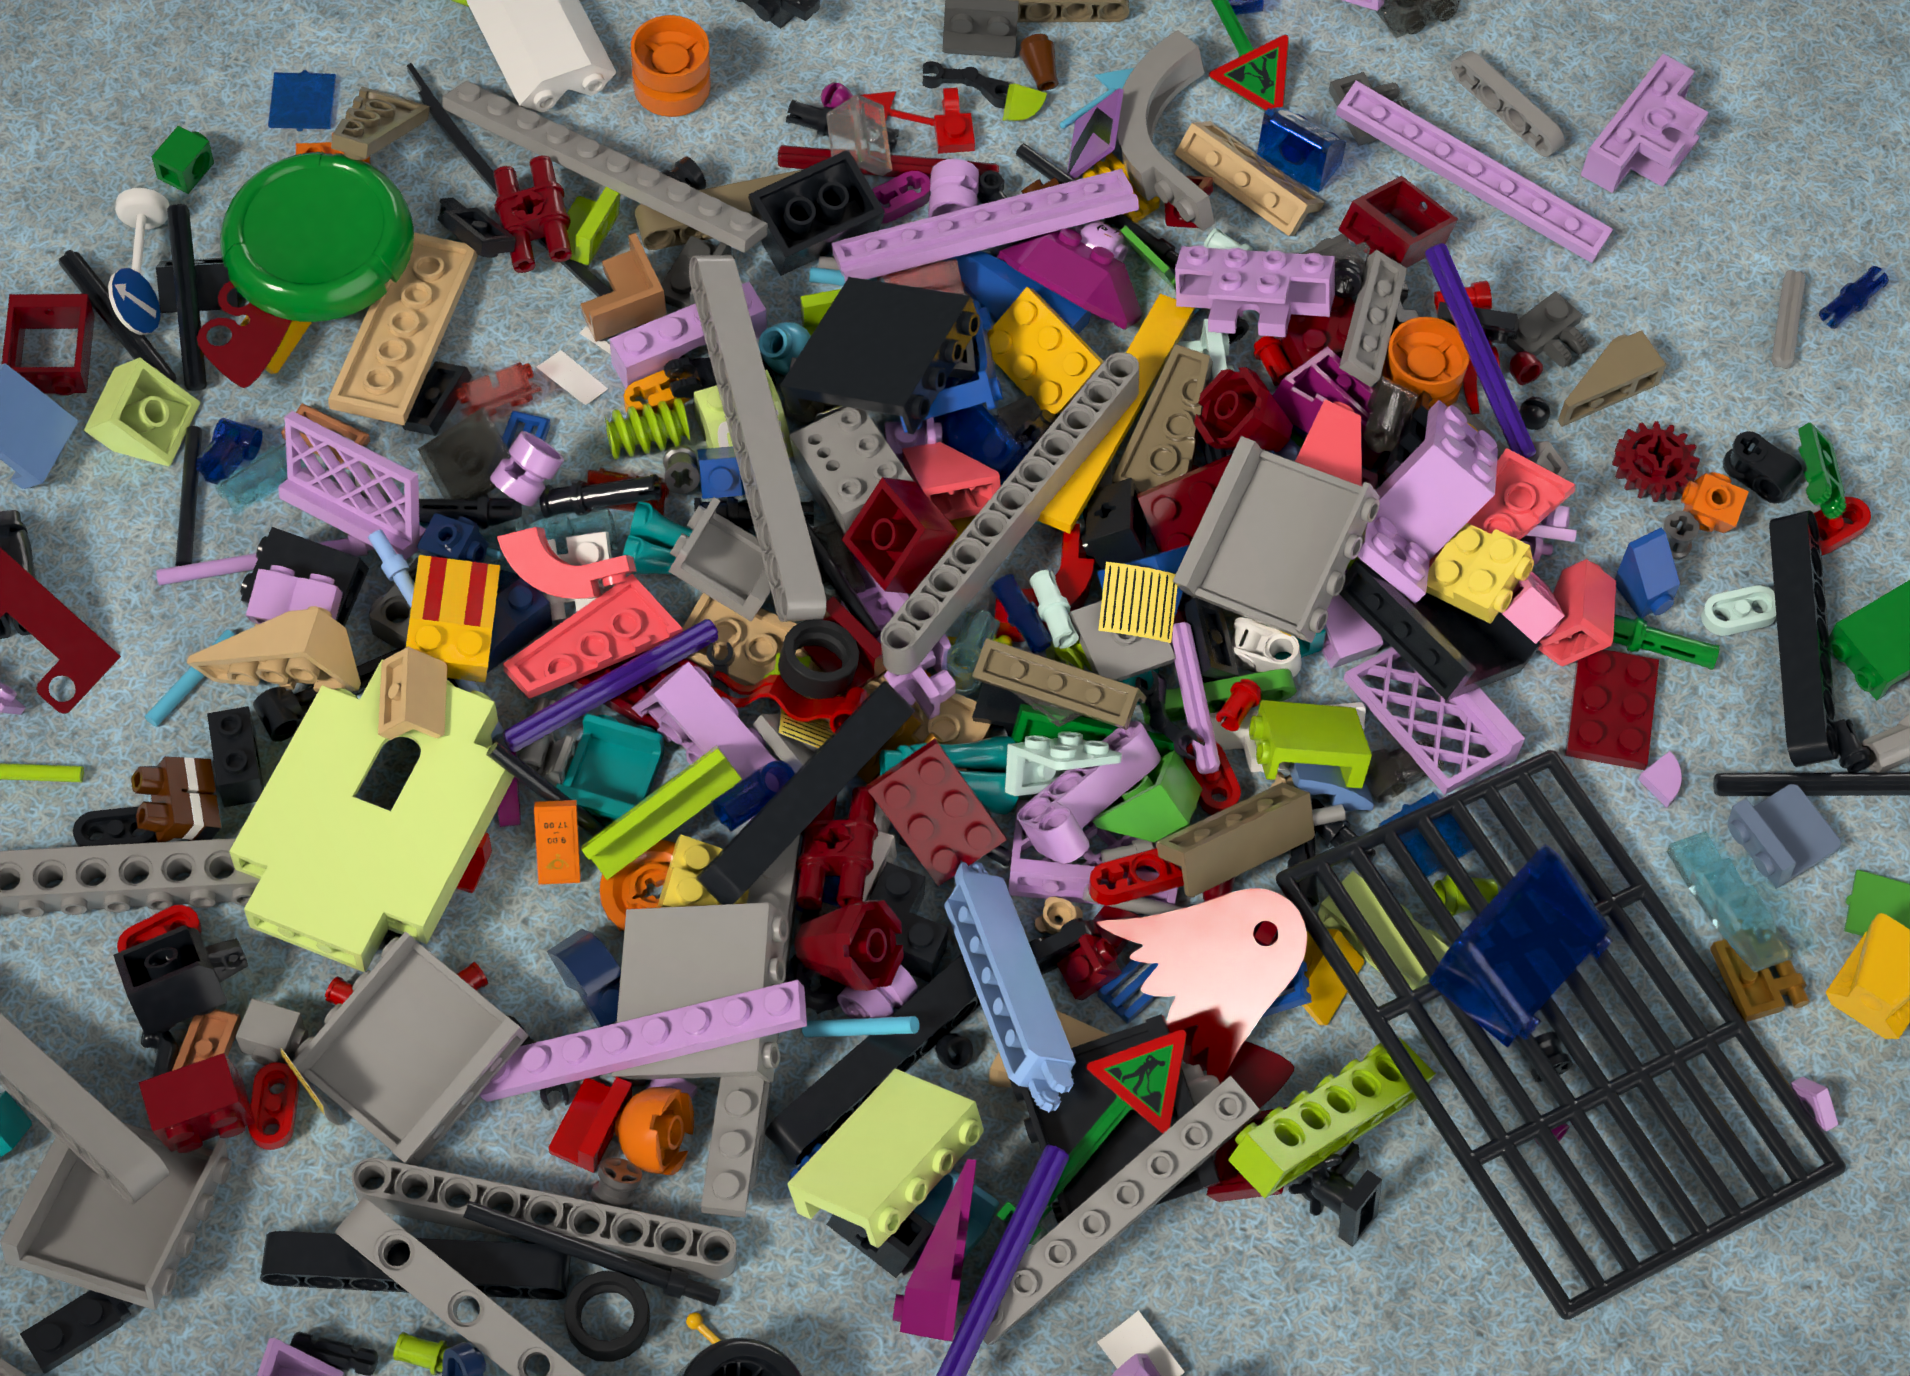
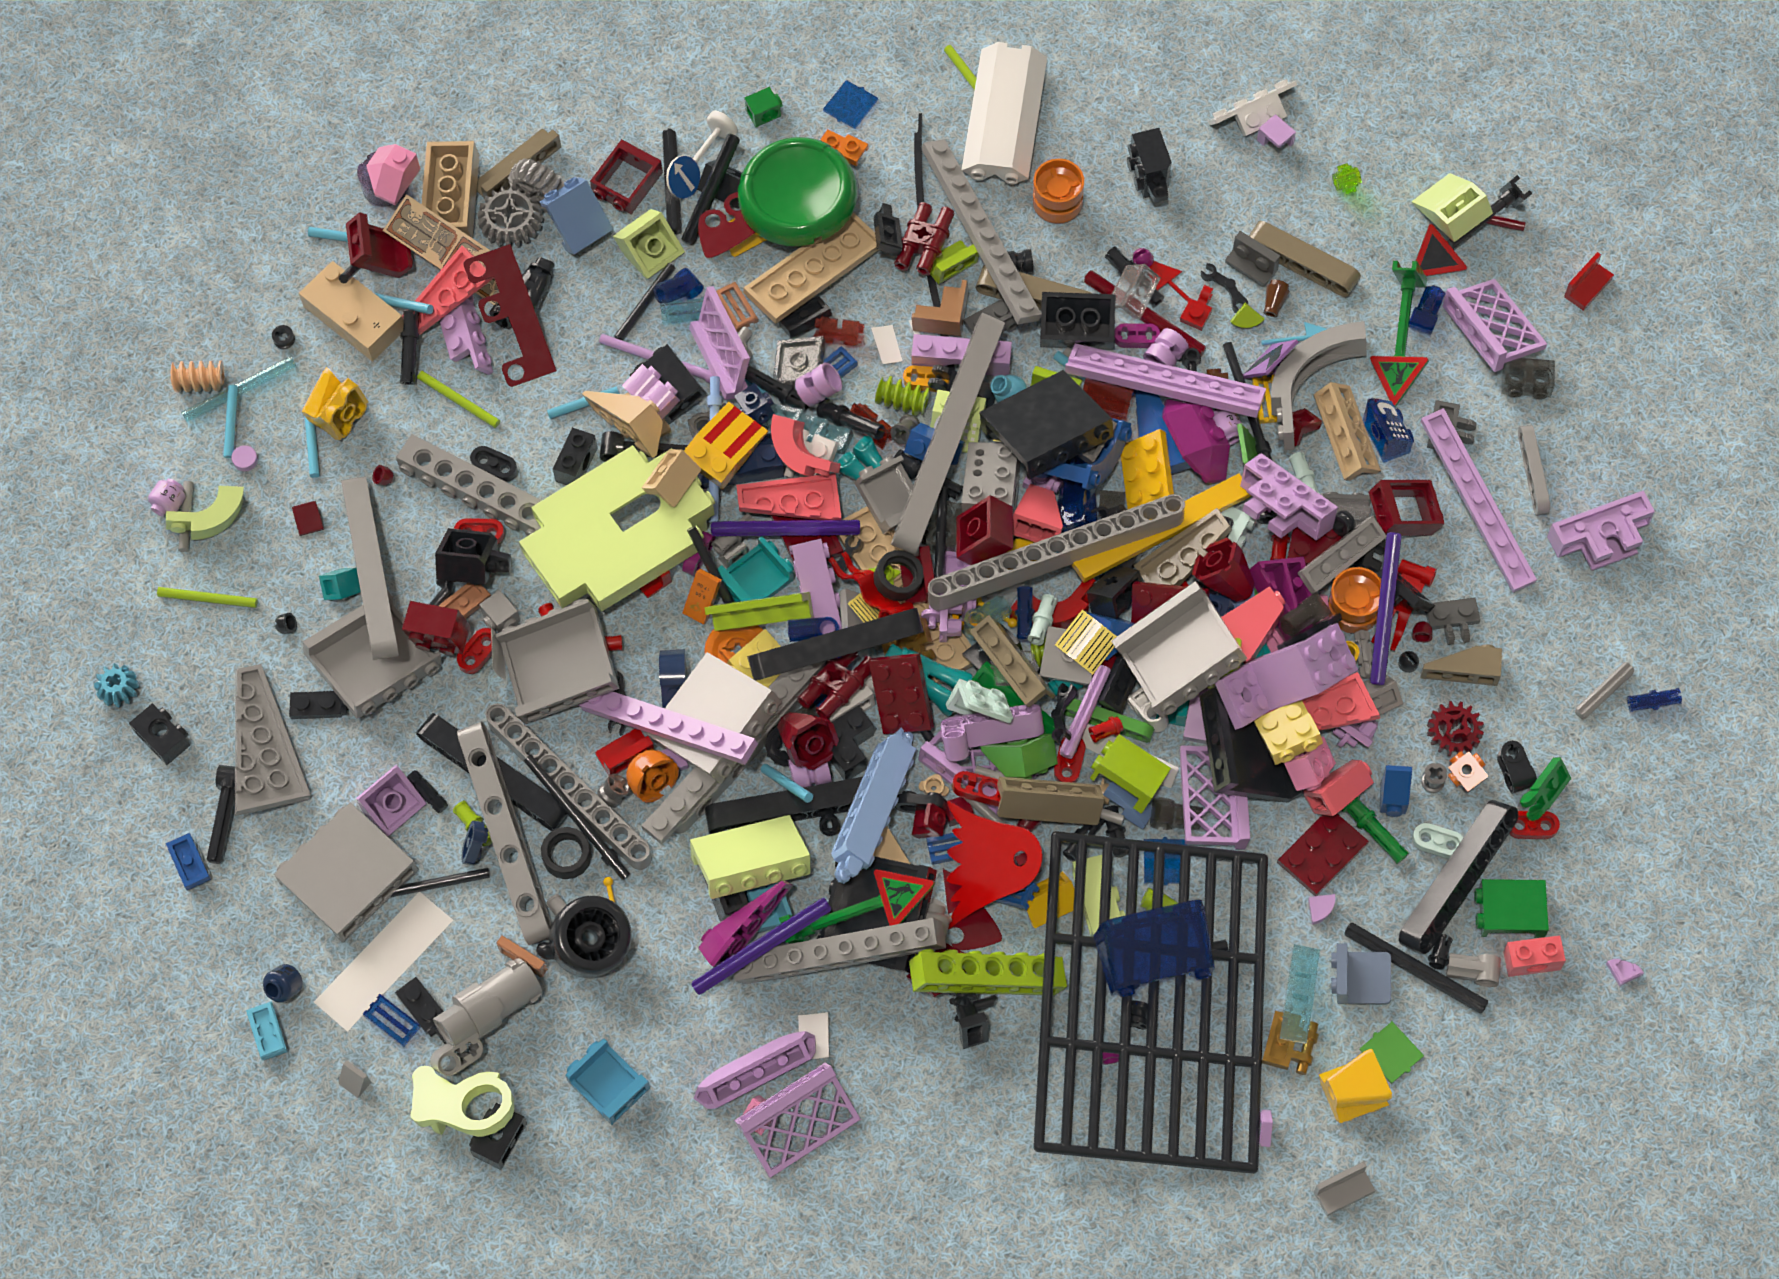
camera: 40 degrees right, 5 degrees up
reddish brown hips [131,756,222,842] -> none
dark tan wing [331,87,430,160] -> none

